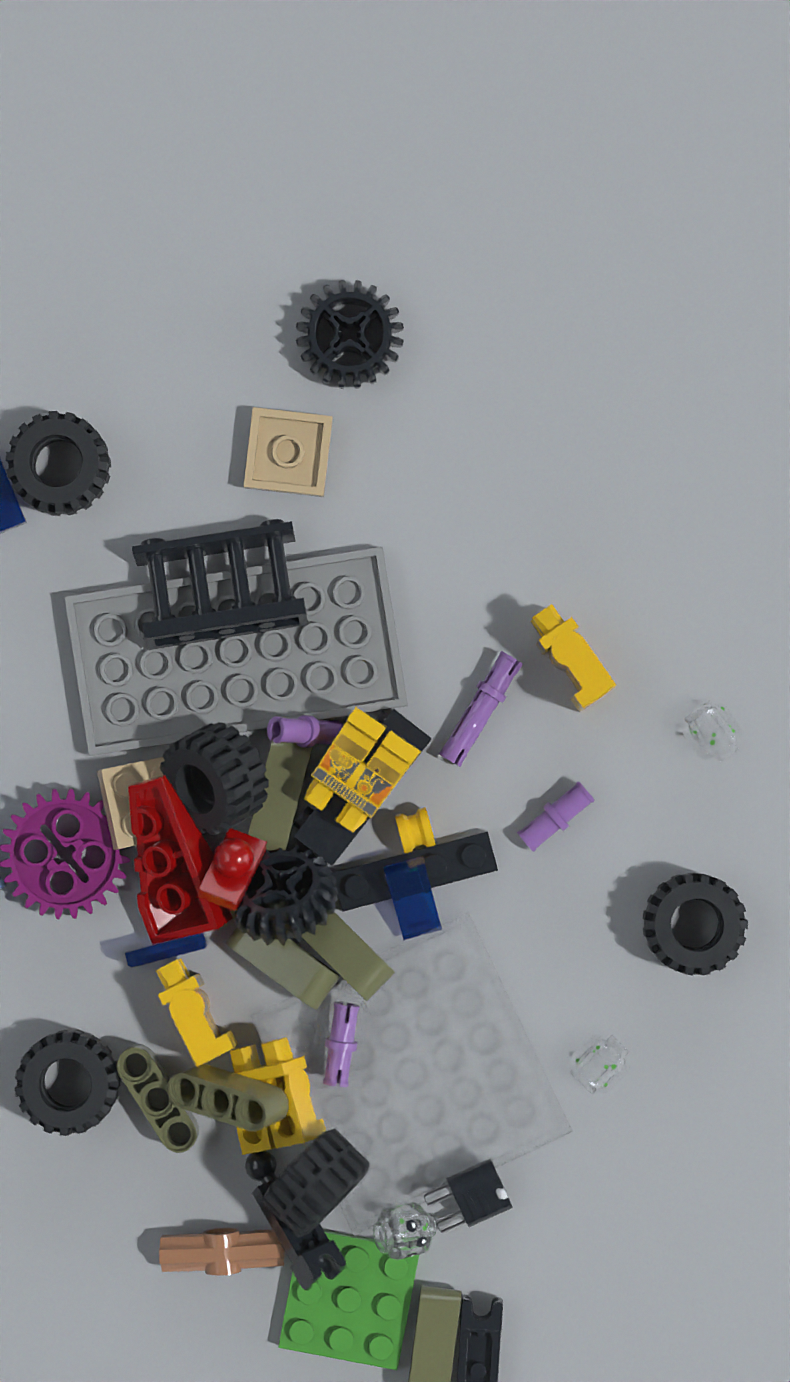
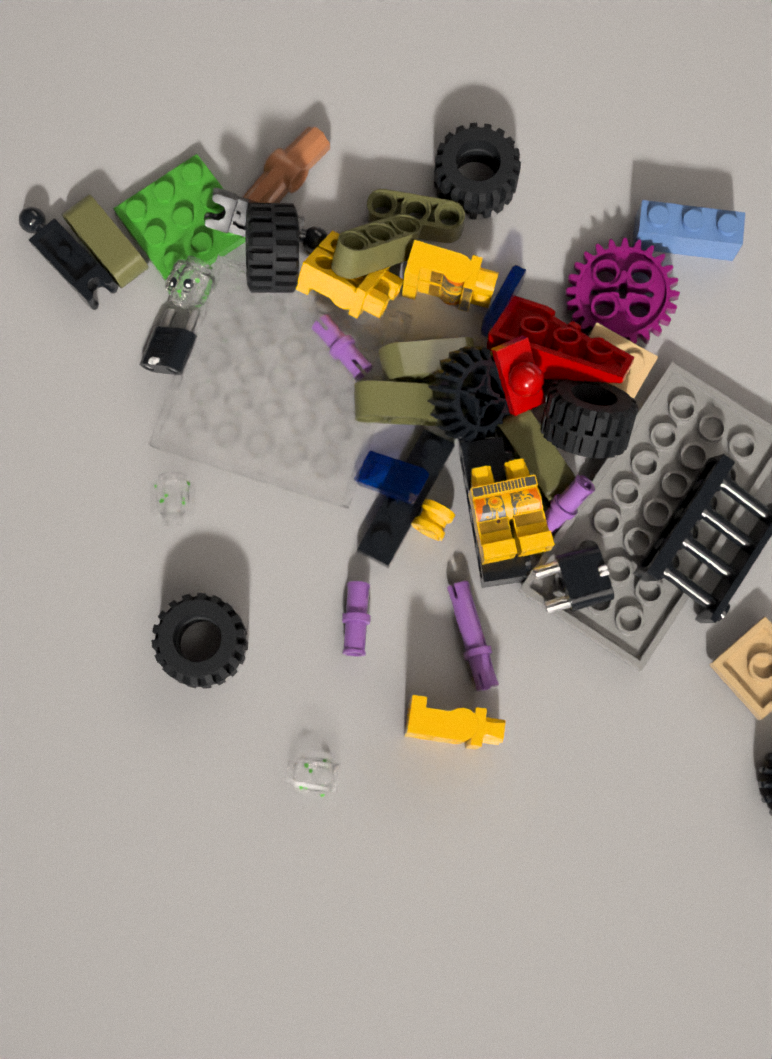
camera: 140 degrees right, 10 degrees down
none -> black piece [533,544,614,614]

